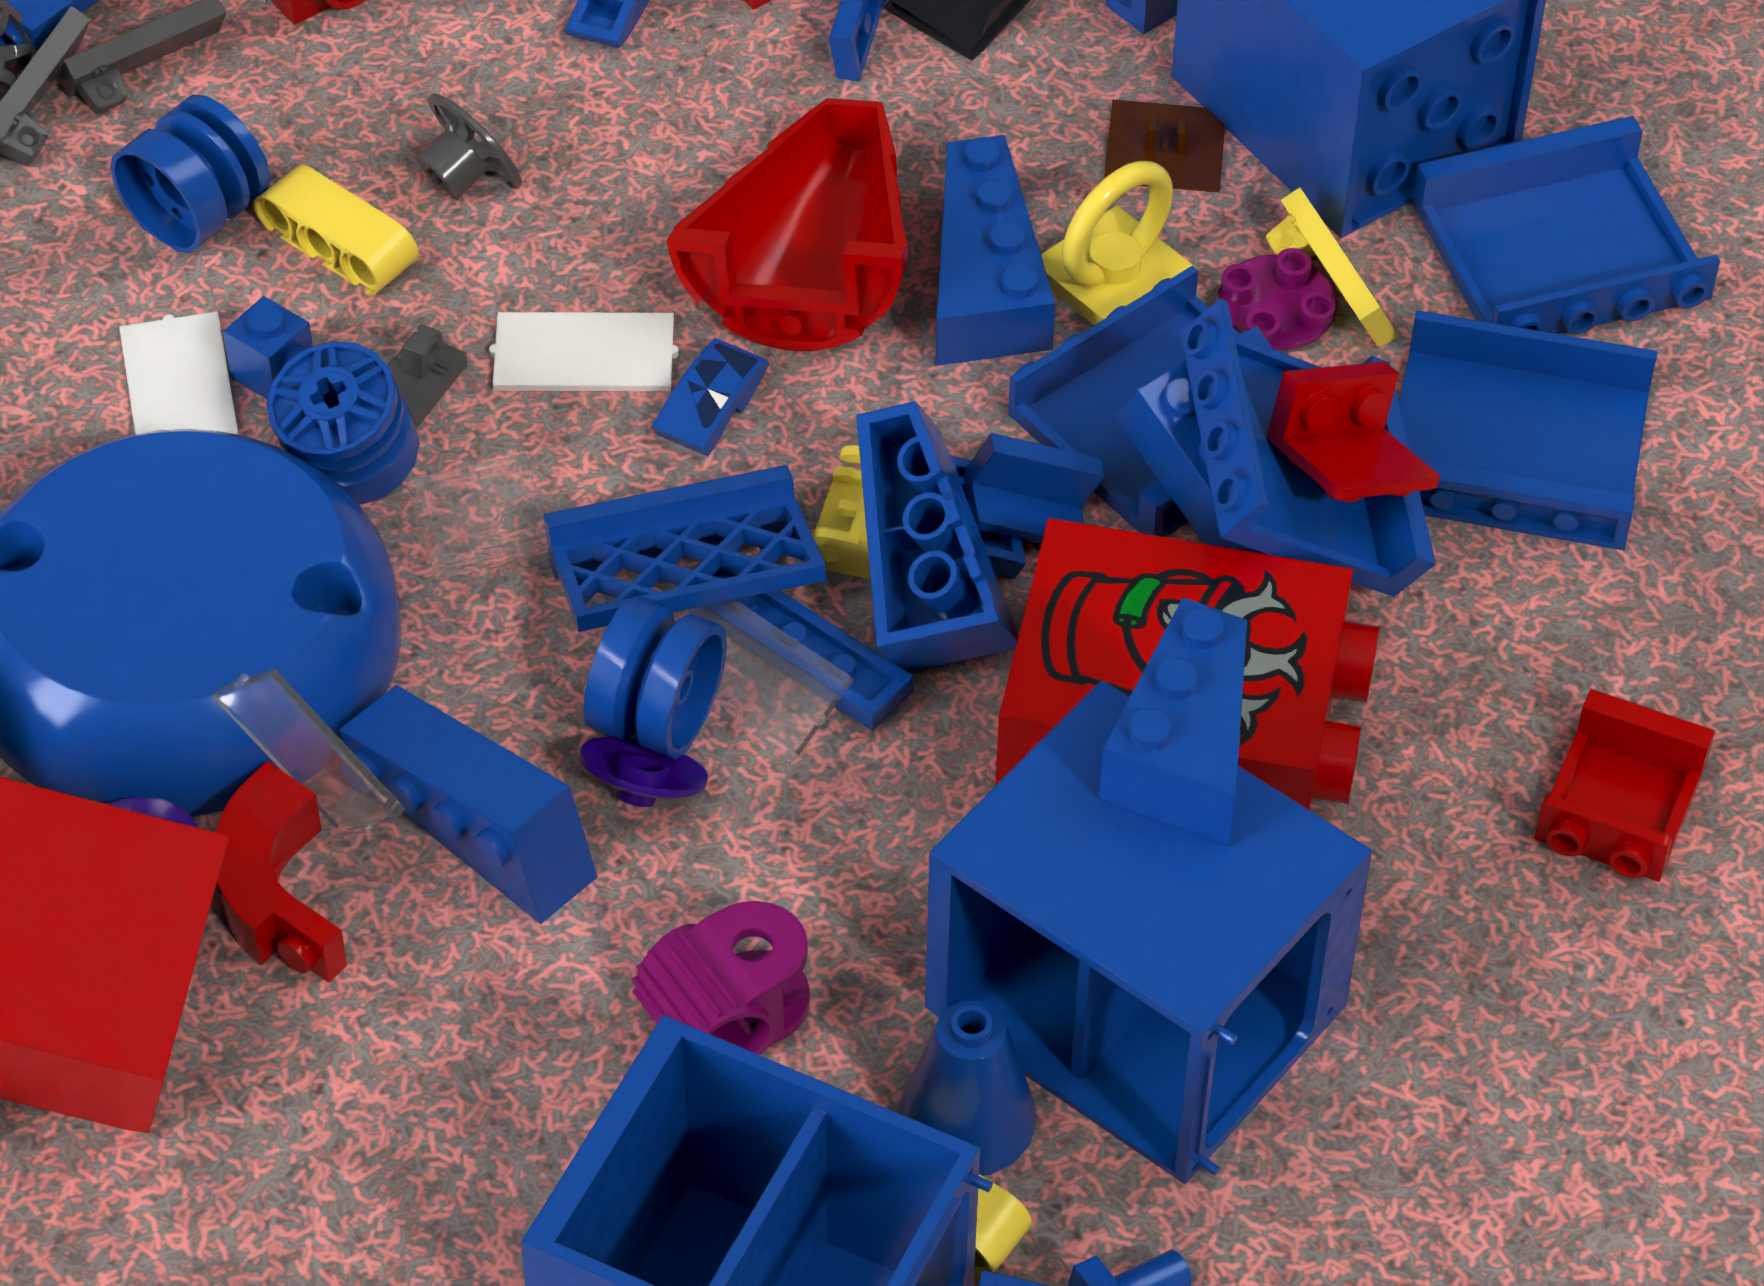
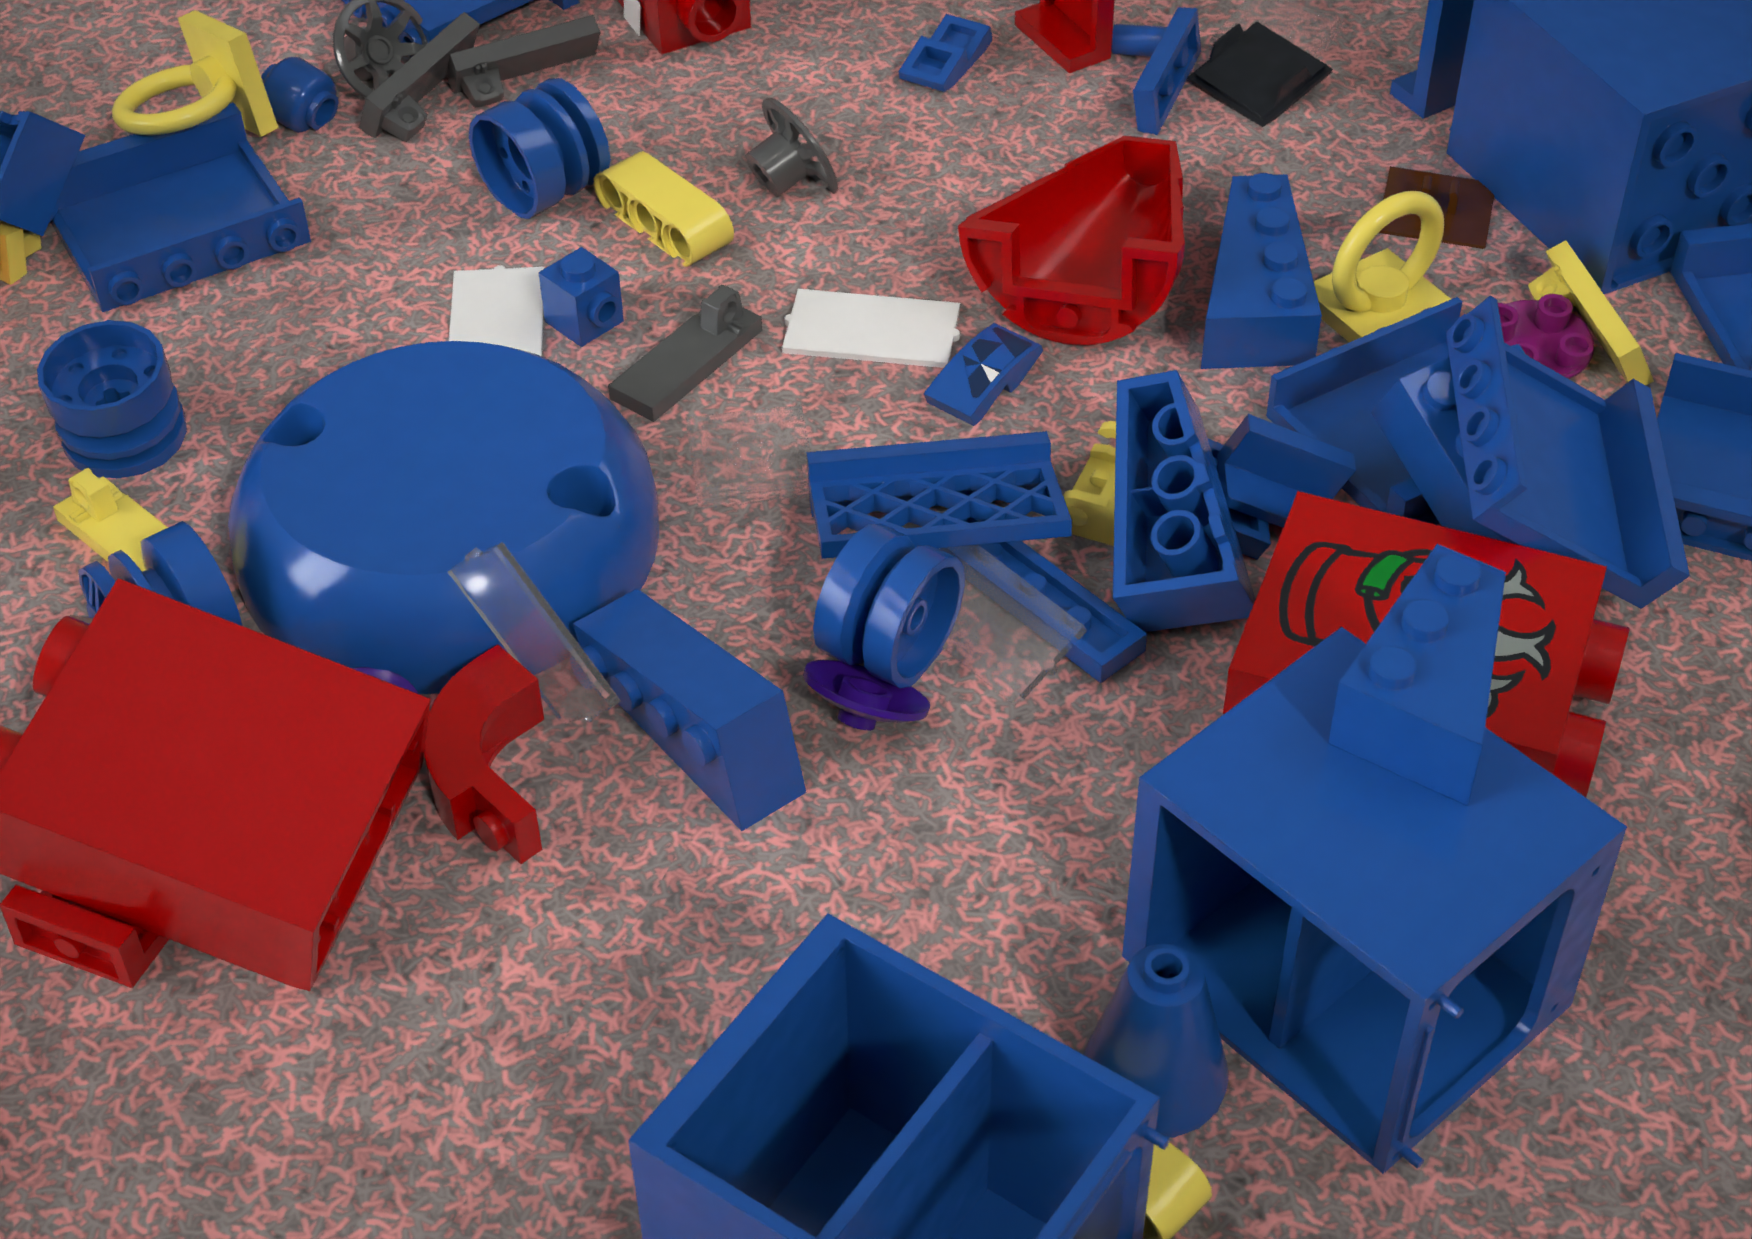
camera: 10 degrees right, 5 degrees down
blue wheel [266,341,420,505] -> none
magenta piece [631,901,810,1055] -> none
red bracket [1266,362,1440,502] -> none

